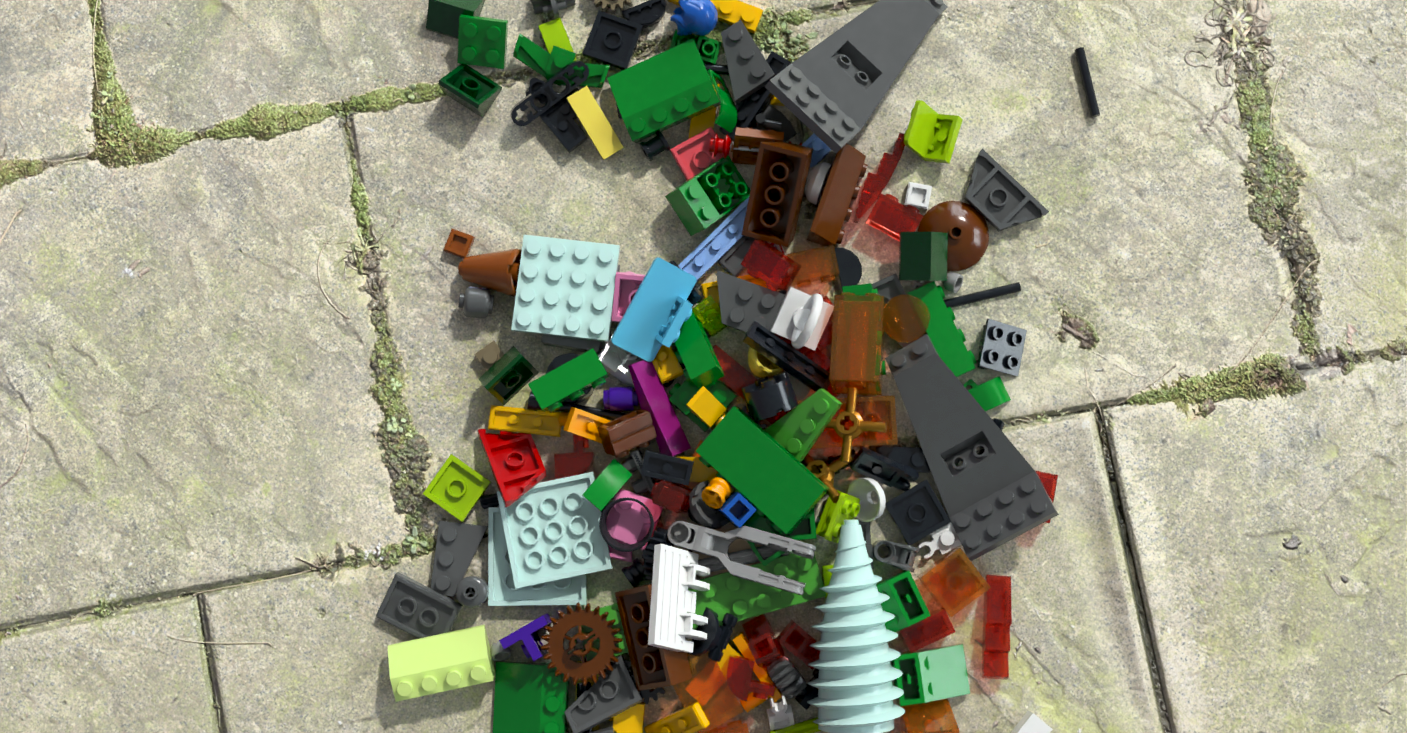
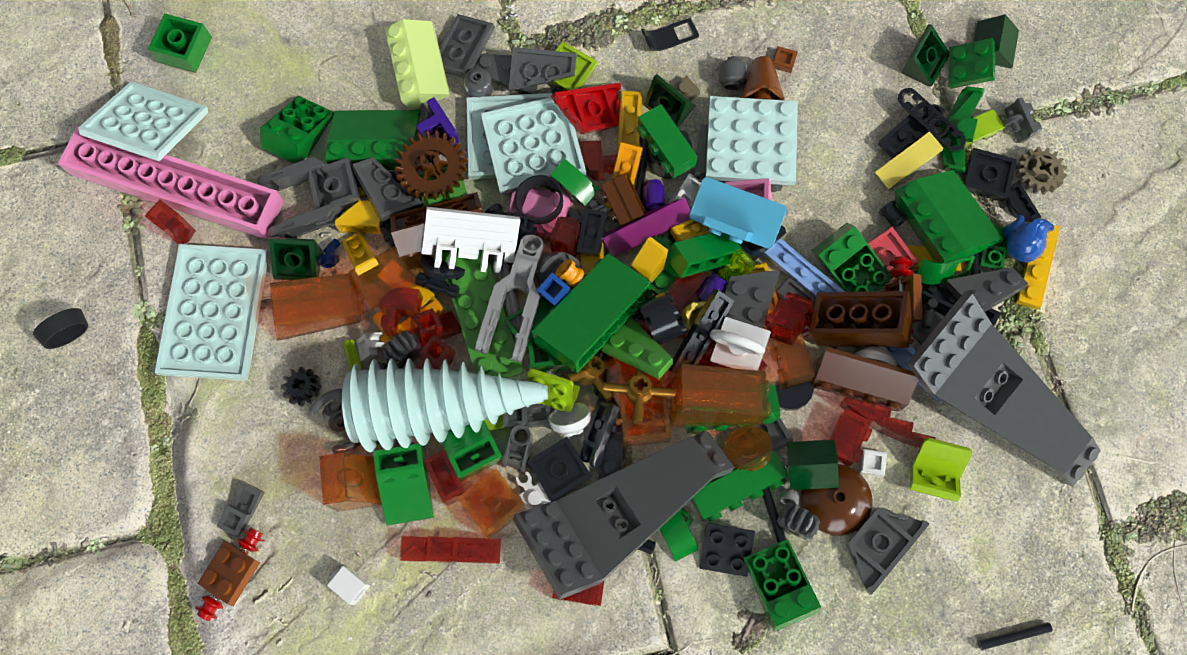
camera: 90 degrees right, 10 degrees down
none -> dark grey wing [508,47,577,92]
none -> black piece [641,18,699,51]
none -> dark purple brick [696,272,727,302]
none -> green slope [743,539,821,632]
none -> dark grey gear [777,504,820,540]

